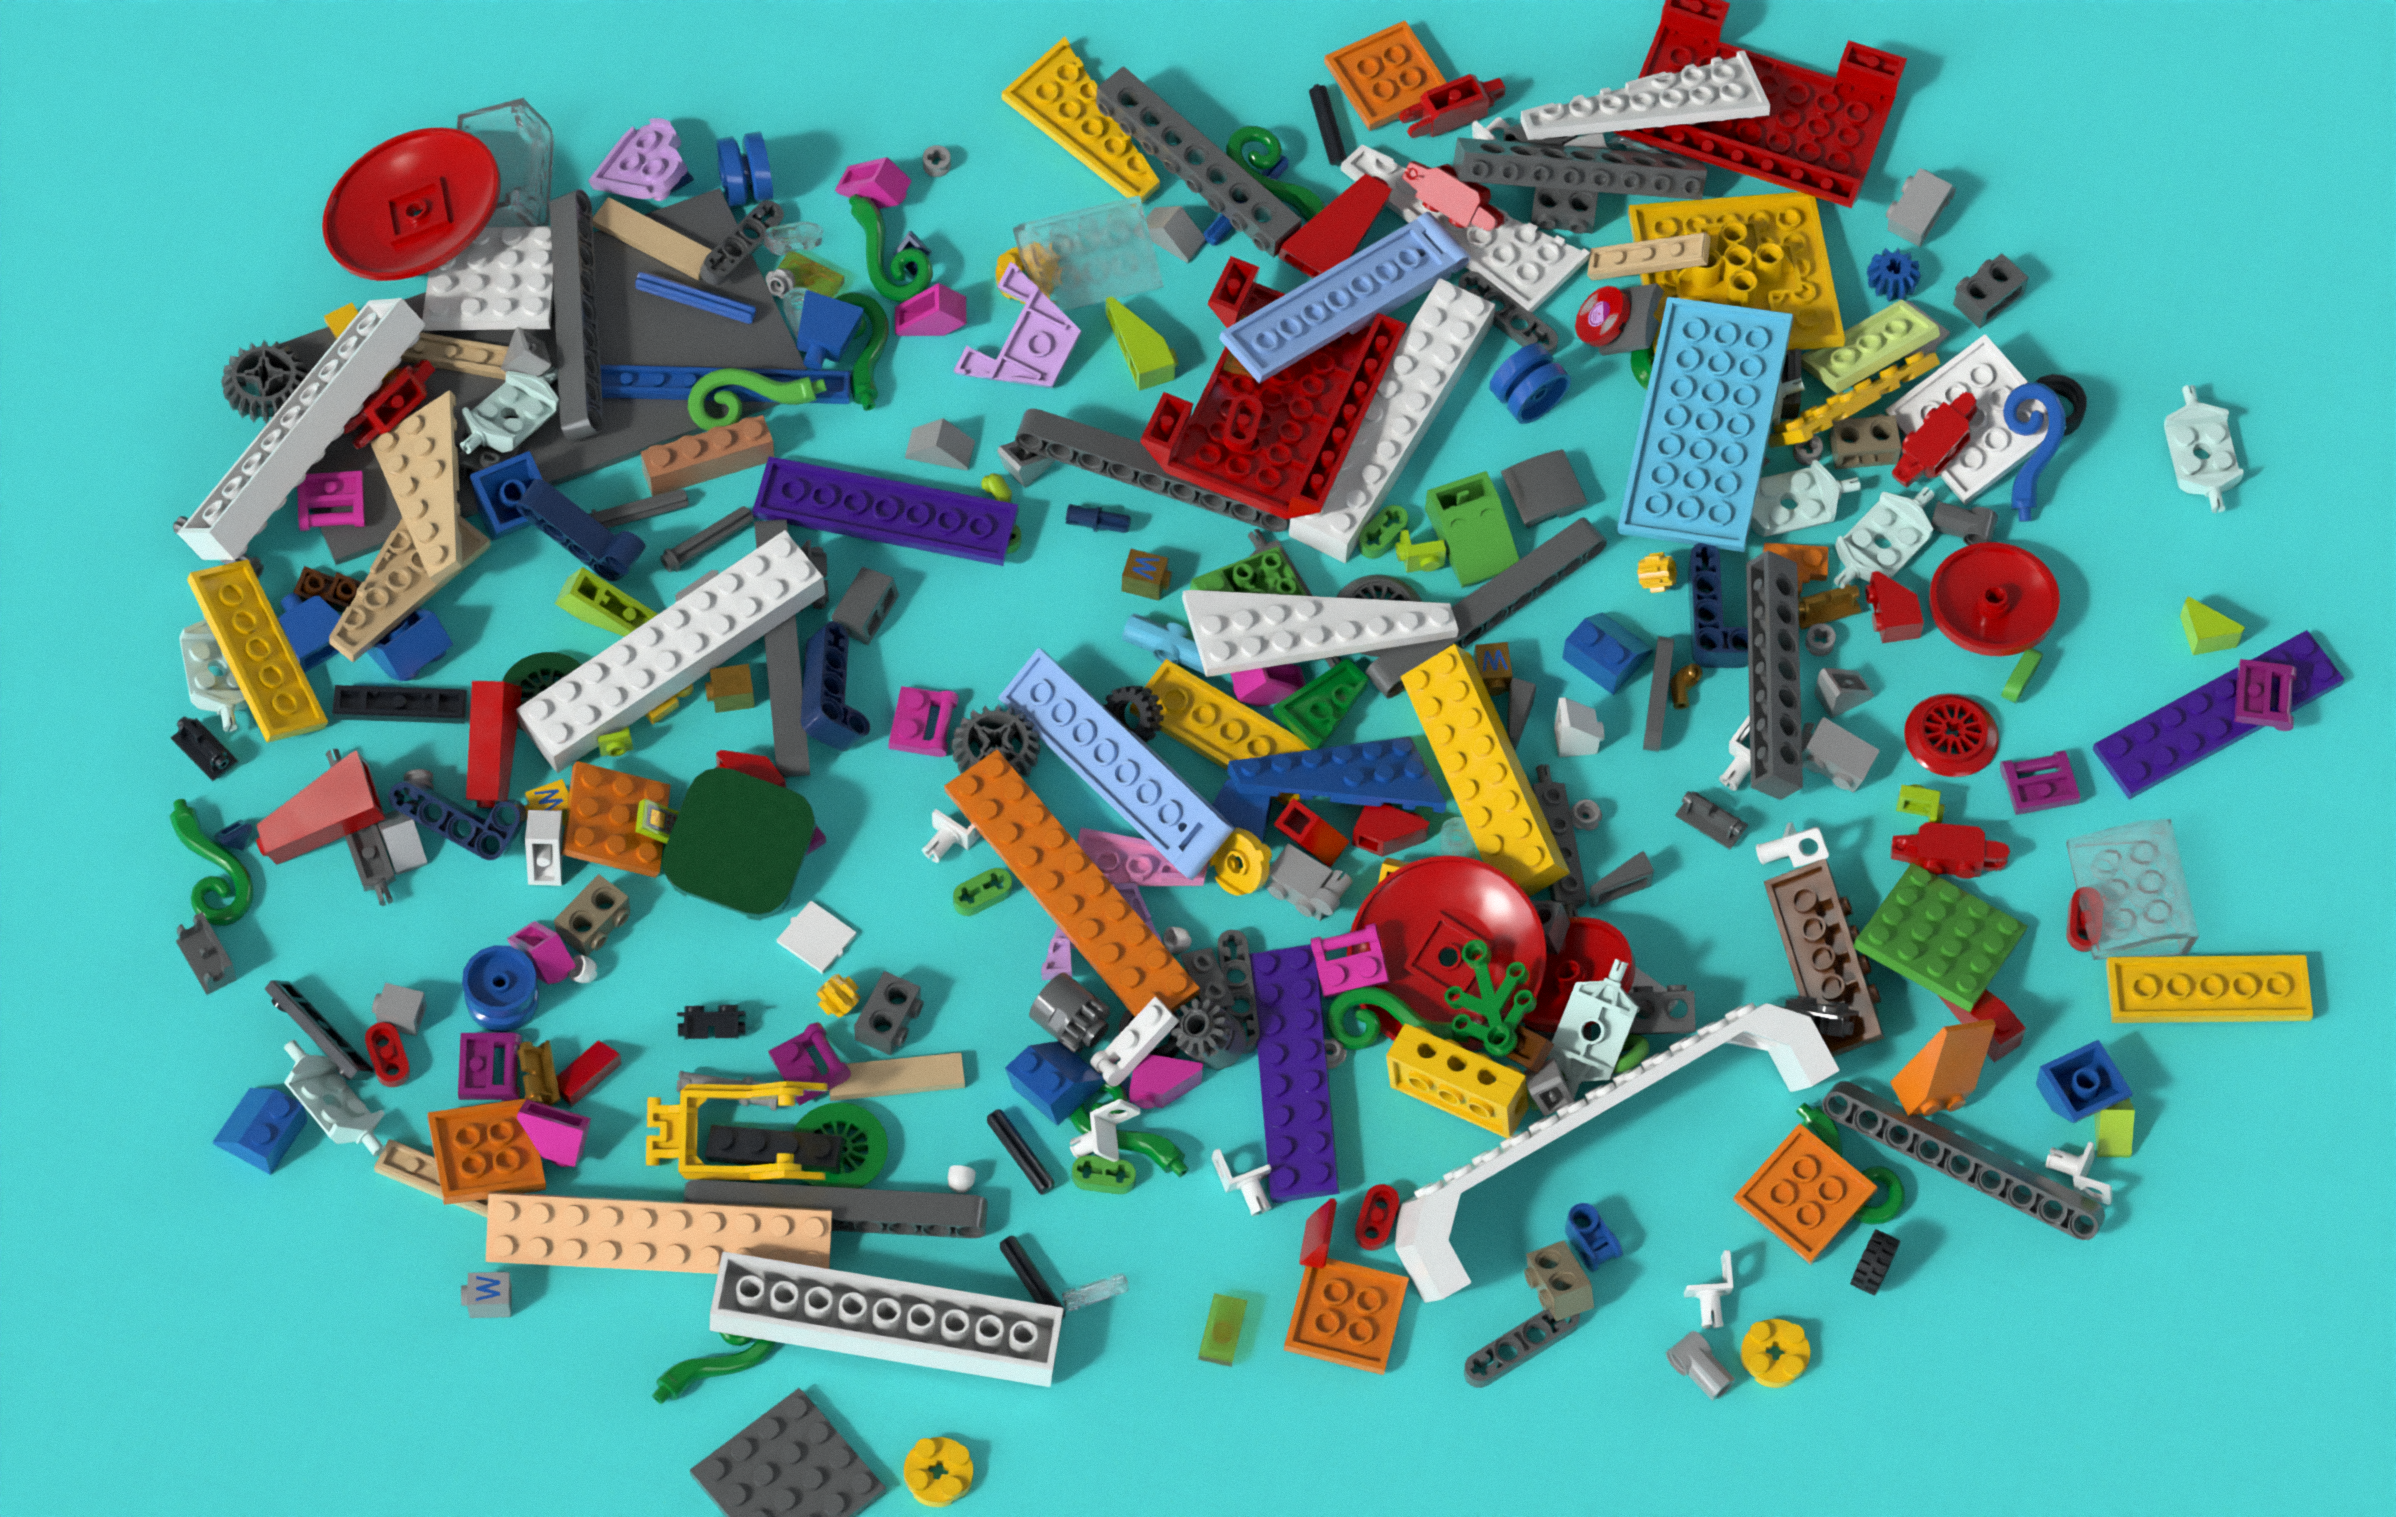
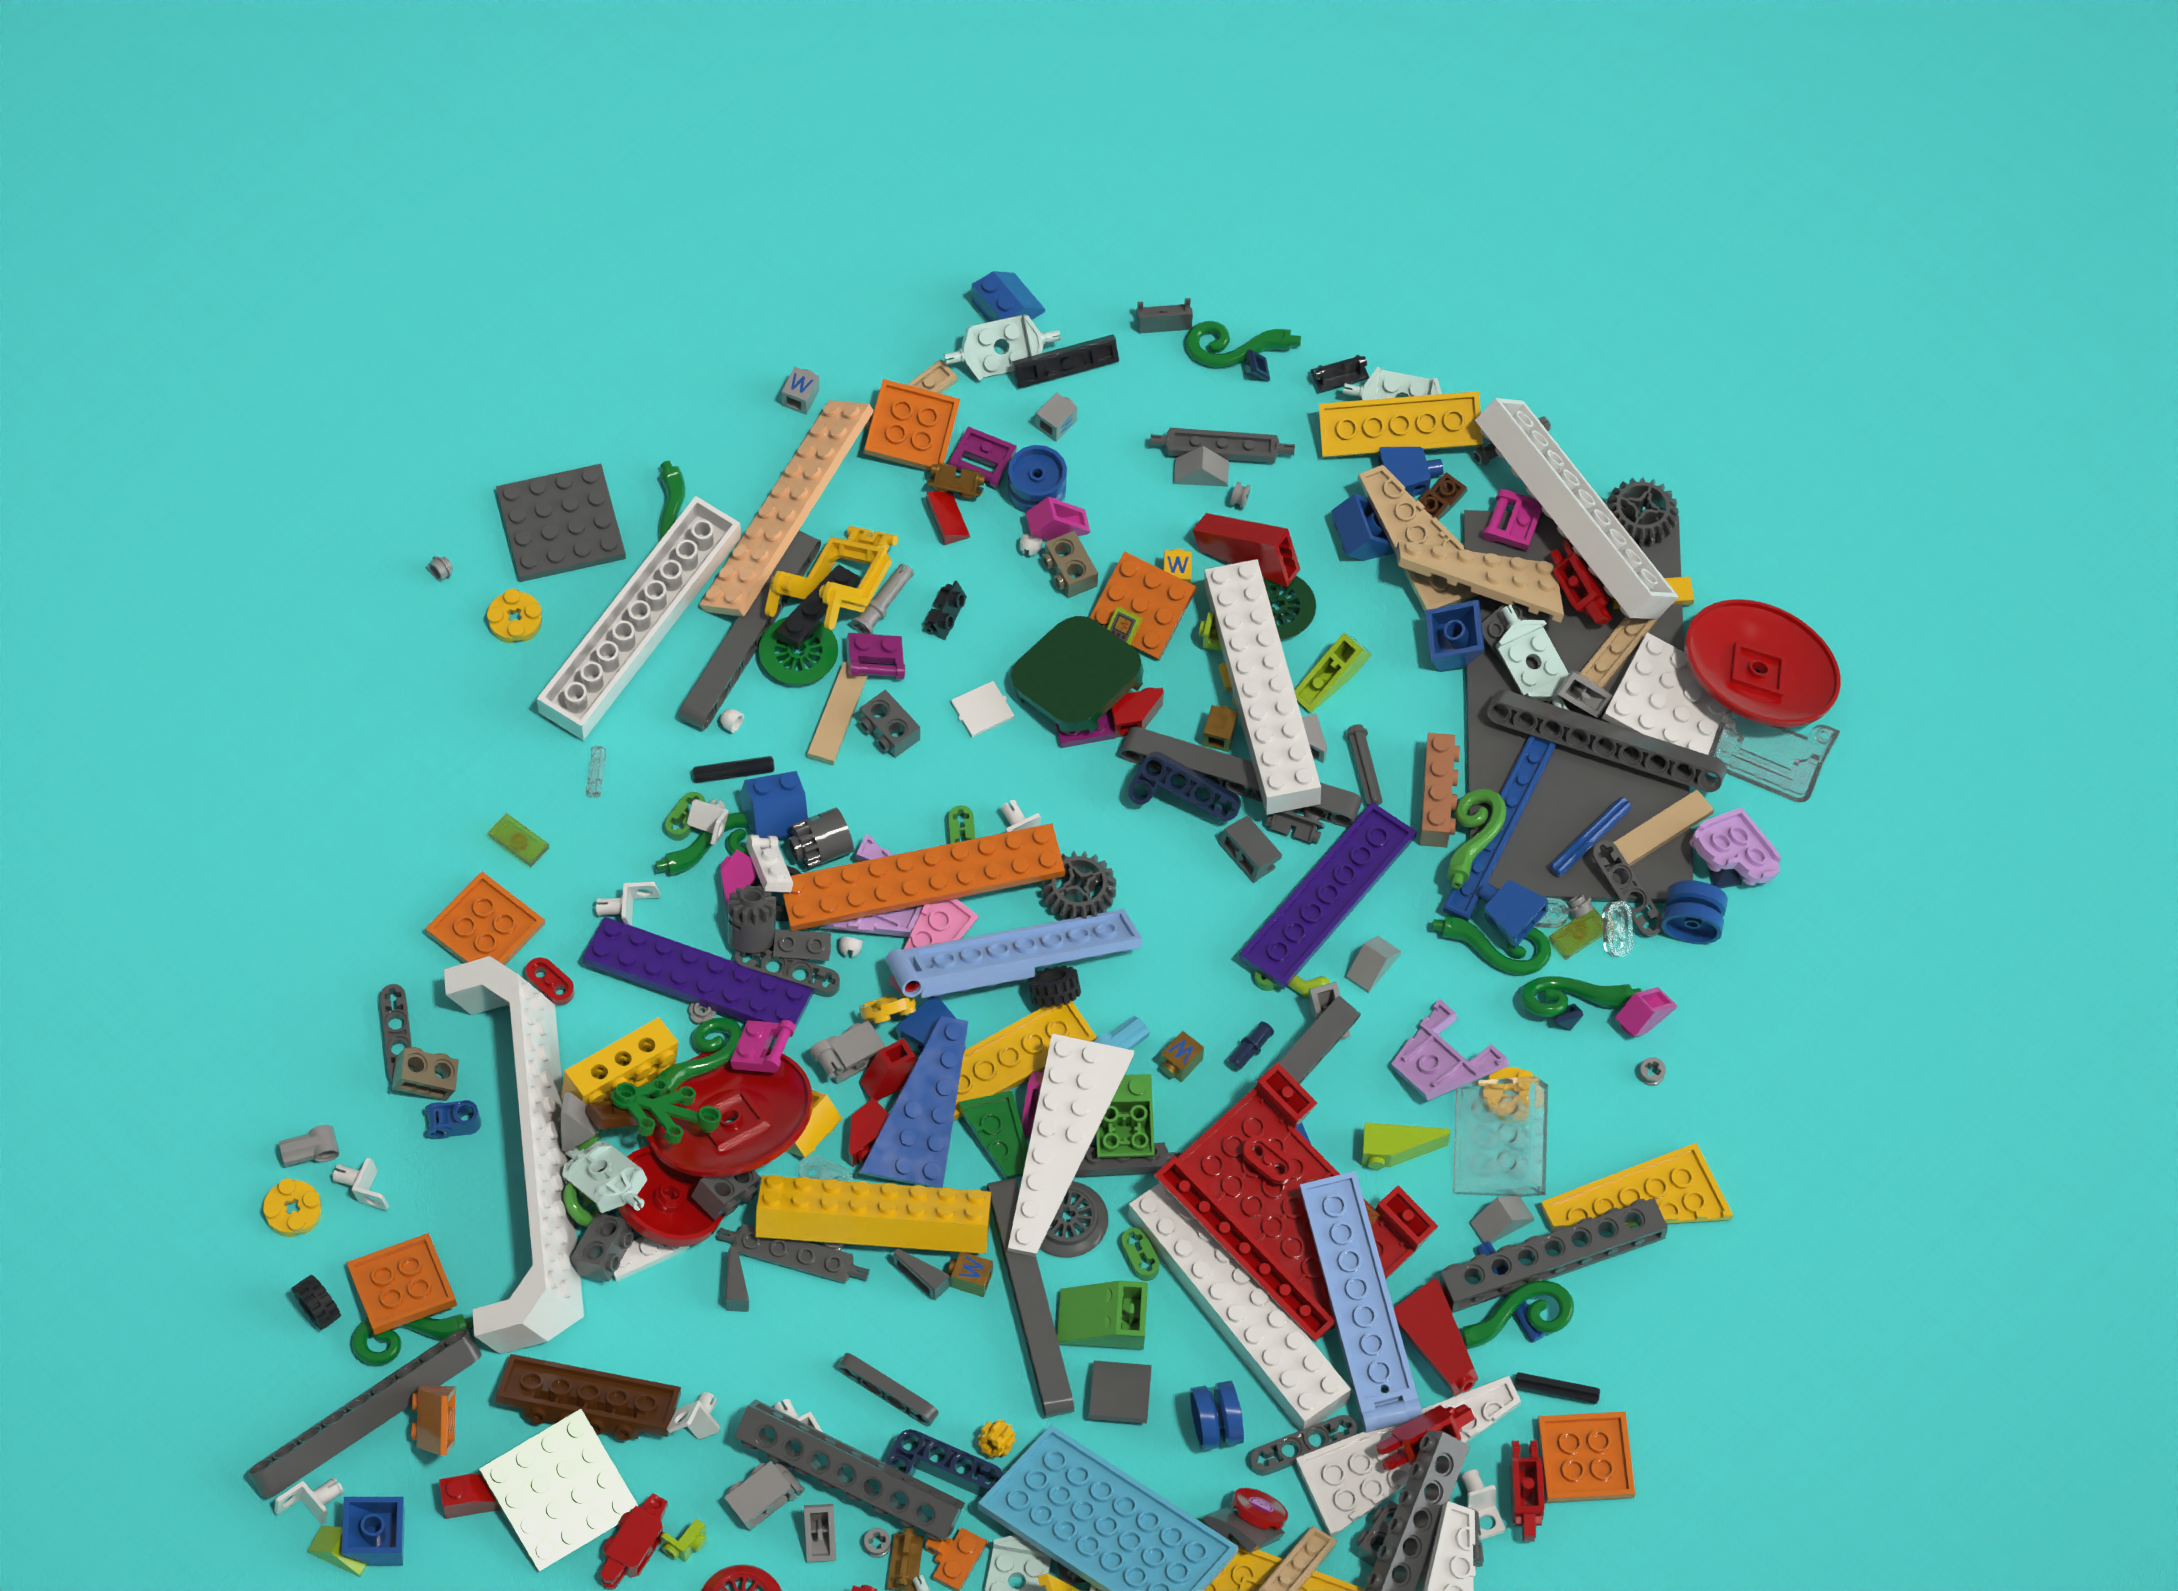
camera: 115 degrees right, 0 degrees up
slope [256,750,386,865] -> none
black plate [332,685,467,724] -> none
red plate [365,1022,410,1087] -> none
dark blue beam [388,780,527,860] -> none
dark blue beam [516,479,646,582] -> none
dark pink slope [517,1099,591,1167] -> none
white slope [525,810,563,886] -> none
dark grey axle [588,489,688,529] -> none
yellow gear [816,973,861,1018] -> none
dark pink plate [889,686,959,757] -> none
dark pink slope [895,283,967,336] -> none
black axle [1000,1235,1066,1319] -> none
red slope [1299,1198,1337,1269] -> none
lime bracket [1395,530,1446,573] -> none
white slope [1554,697,1604,758] -> none
blue slope [1562,612,1653,695] -> none
light grey plate [1570,799,1602,831] -> none
pearl gold arm [1670,663,1703,710] -> none
dark grey hinge [1675,791,1748,850] -> none
dark grey hinge [1774,996,1859,1038] -> none

